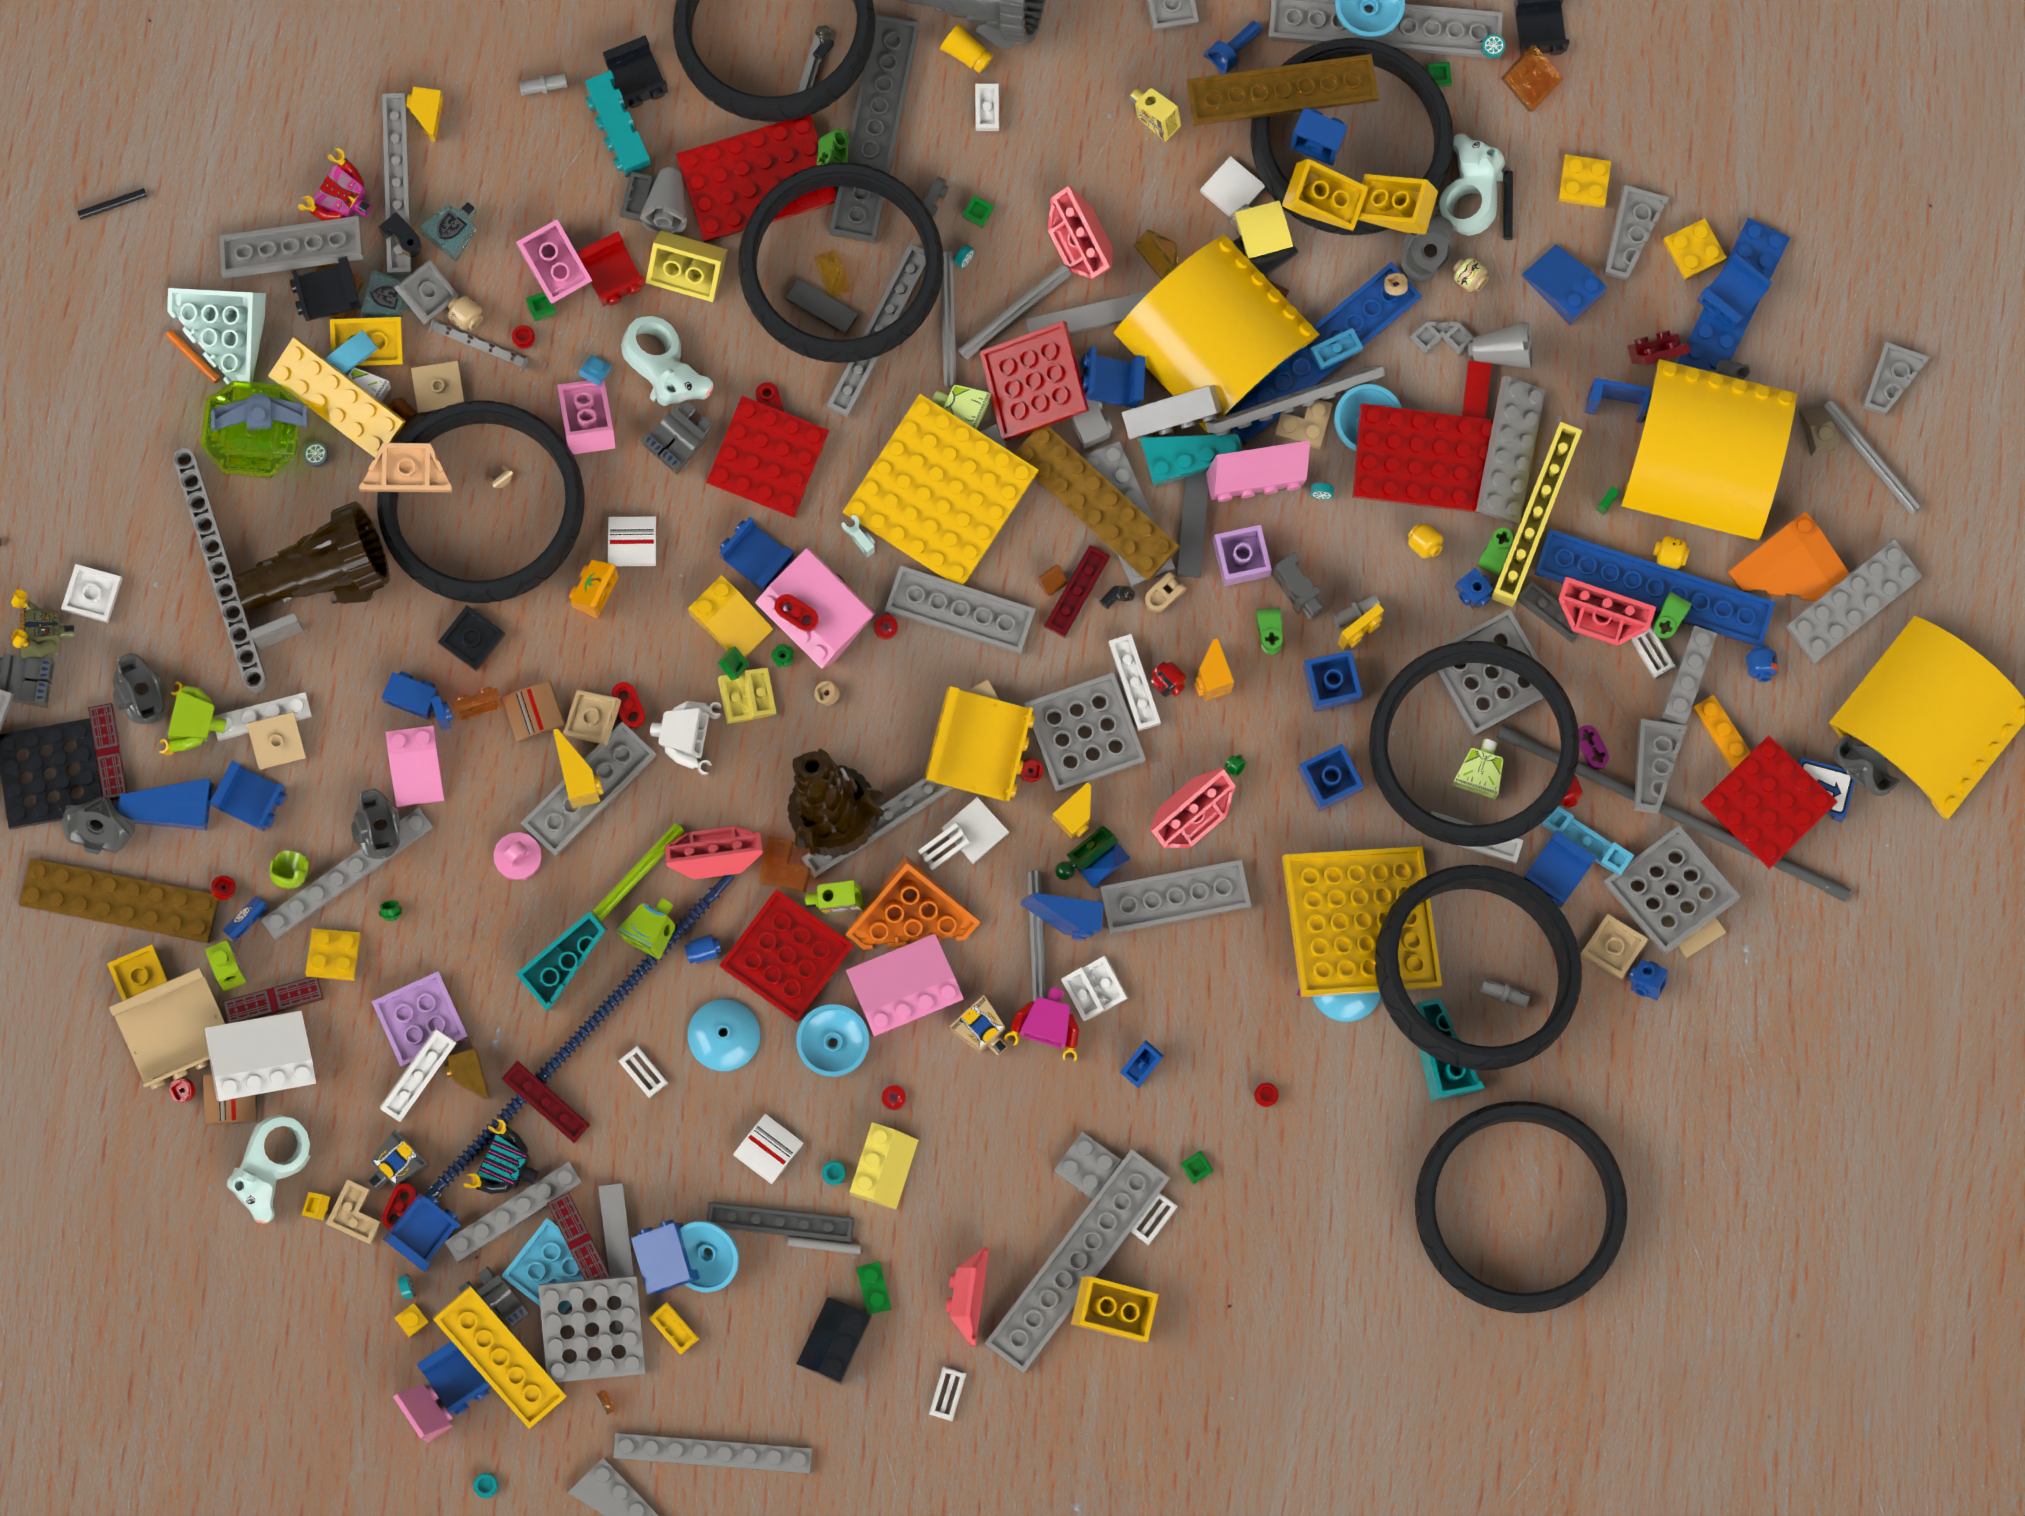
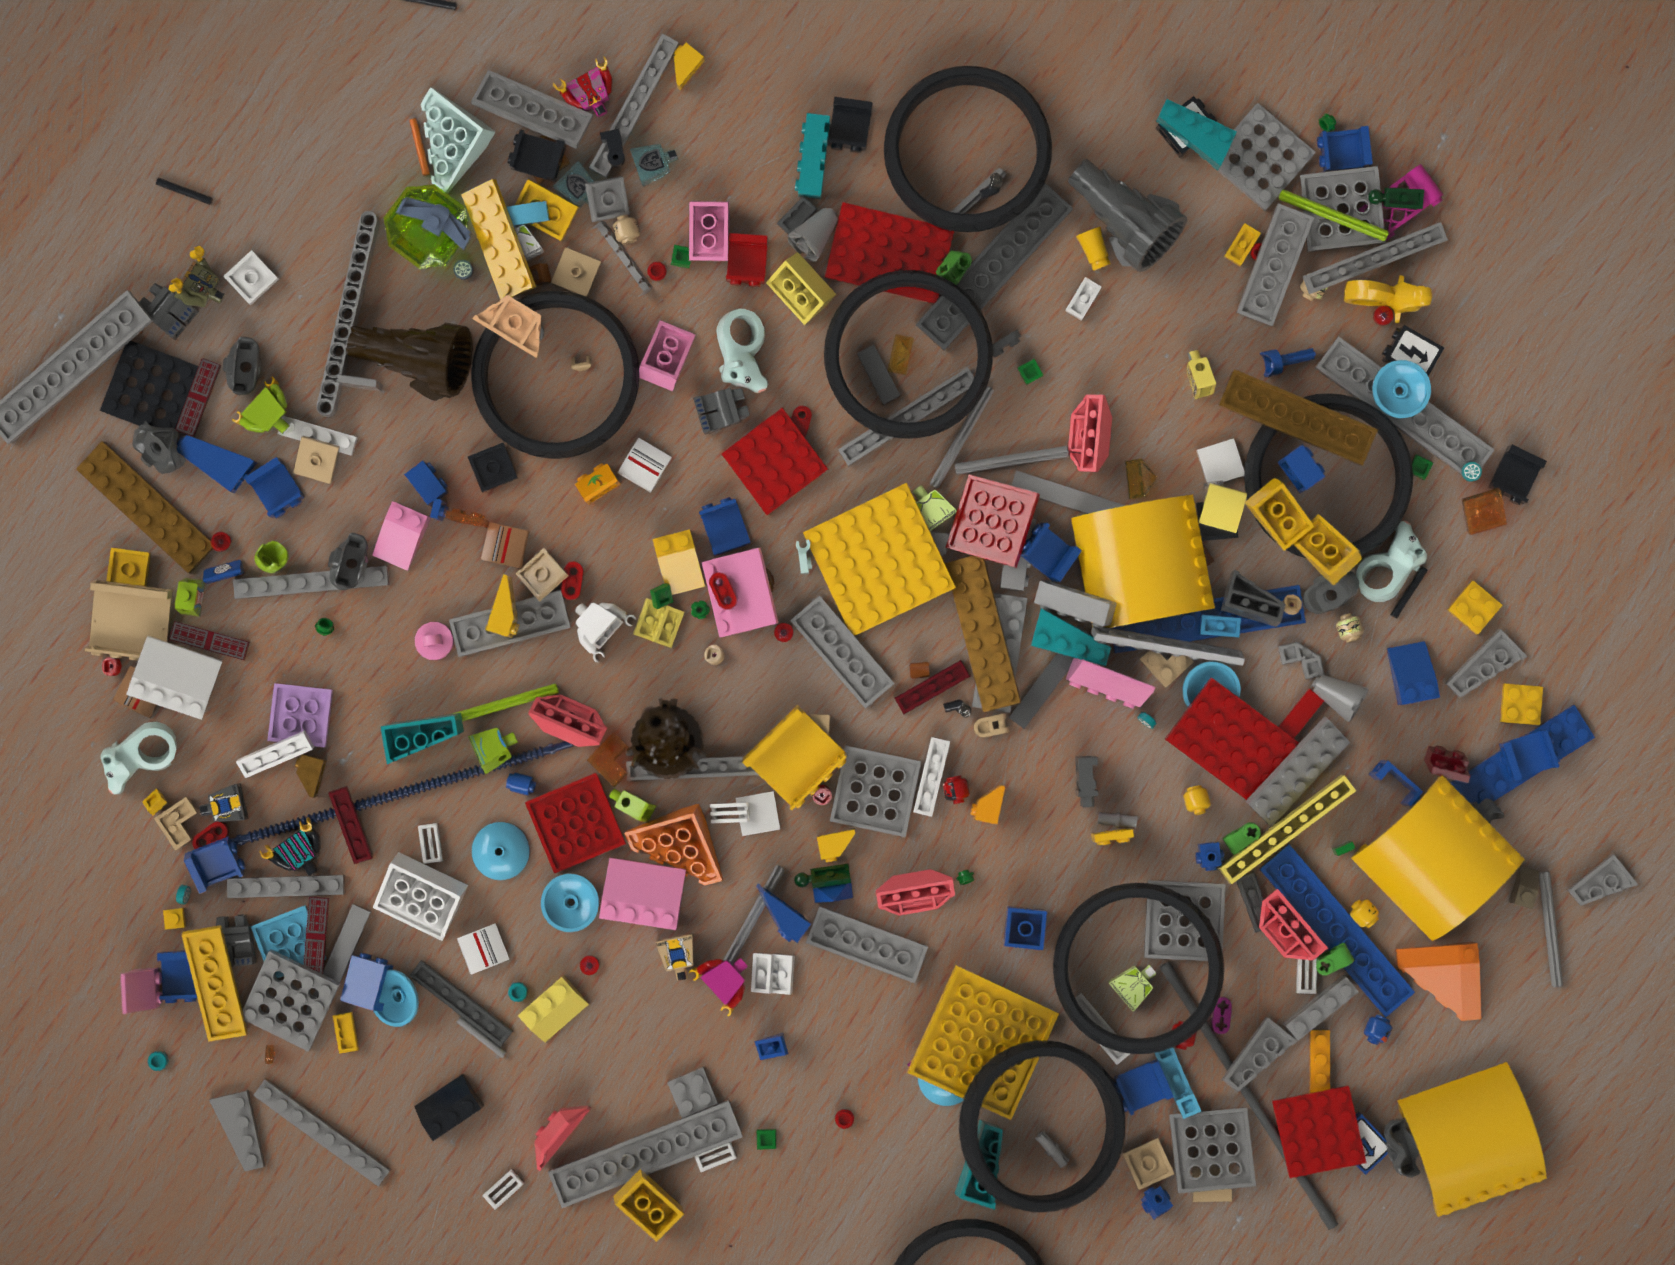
camera: 40 degrees right, 10 degrees up
yellow plate [305,928,361,981] -> none
light grey pin [519,73,568,96] -> none
dark azure plate [579,354,612,386] -> none
green plate [856,1261,892,1315] -> none
teal tile [954,245,975,269] -> none
lavender brick [1213,525,1272,586] -> none
bright green piece [1256,607,1283,655] -> none
blue brick [1303,650,1363,712] -> none
light grey plate [1784,539,1922,663] -> none
none -> white slope [373,852,468,941]
none -> dark grey wedge [1221,569,1286,627]

